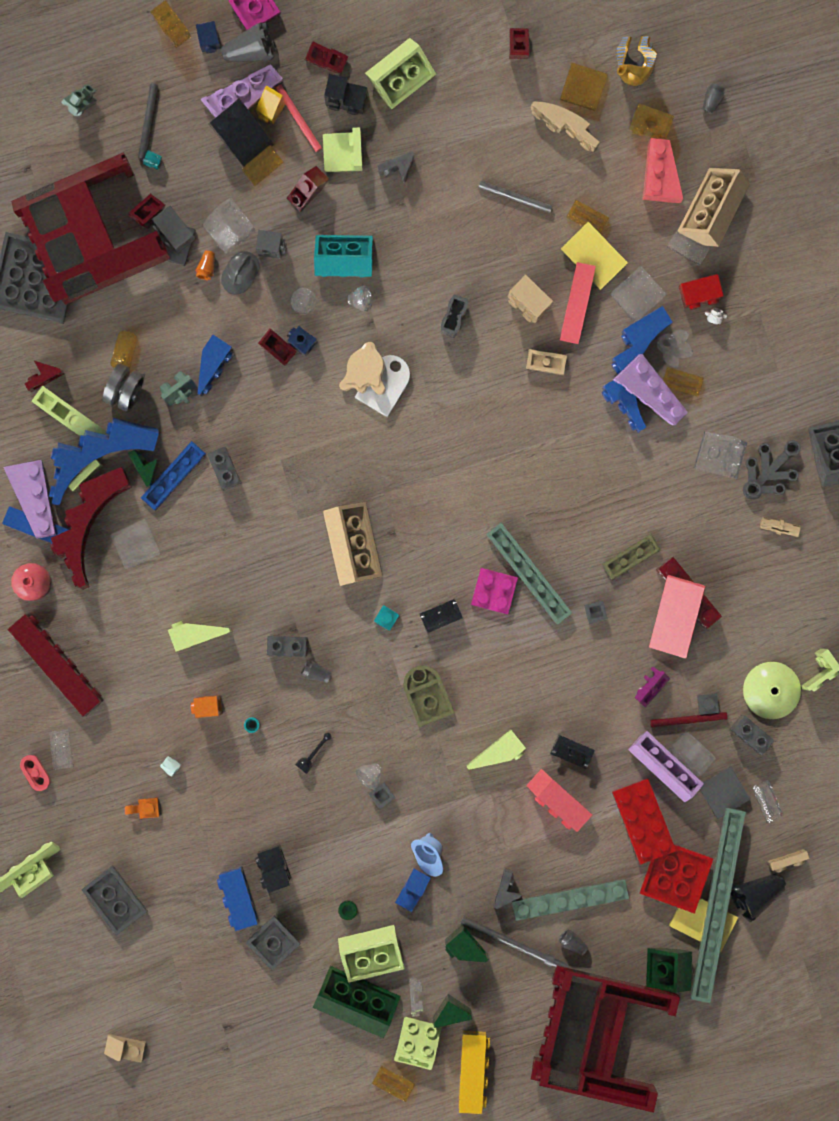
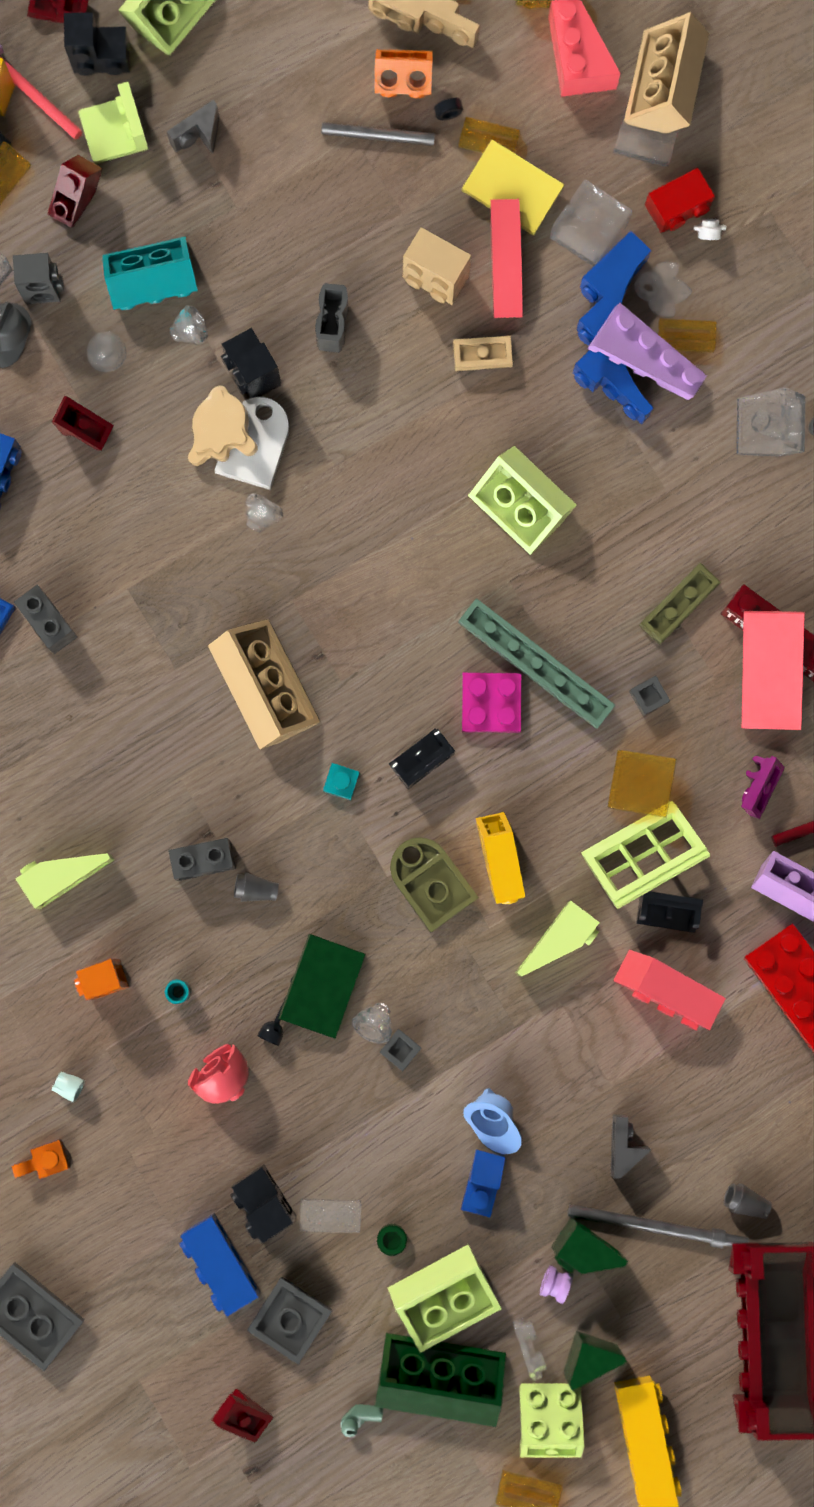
camera: 20 degrees left, 5 degrees down
dark blue brick [287,326,318,356] -> none
sand green plate [512,879,629,921] -> none
none -> coral cylinder [188,1044,249,1104]
none -> dark red slope [211,1389,274,1443]
none -> black brick [220,328,281,399]
none -> clear brick [245,493,284,532]
none -> dark green tile [278,934,366,1039]
none -> clear plate [300,1199,361,1233]
none -> sand green arm [340,1404,383,1437]
none -> orange brick [375,50,432,98]
none -> black tile [434,98,464,121]
none -> yellowish green slope [468,446,577,555]
none -> yellow slope [475,812,525,904]
none -> lavender wheel [539,1266,573,1304]
none -> yellowish green piece [581,801,710,909]
none -> clear yellow tile [608,750,677,818]

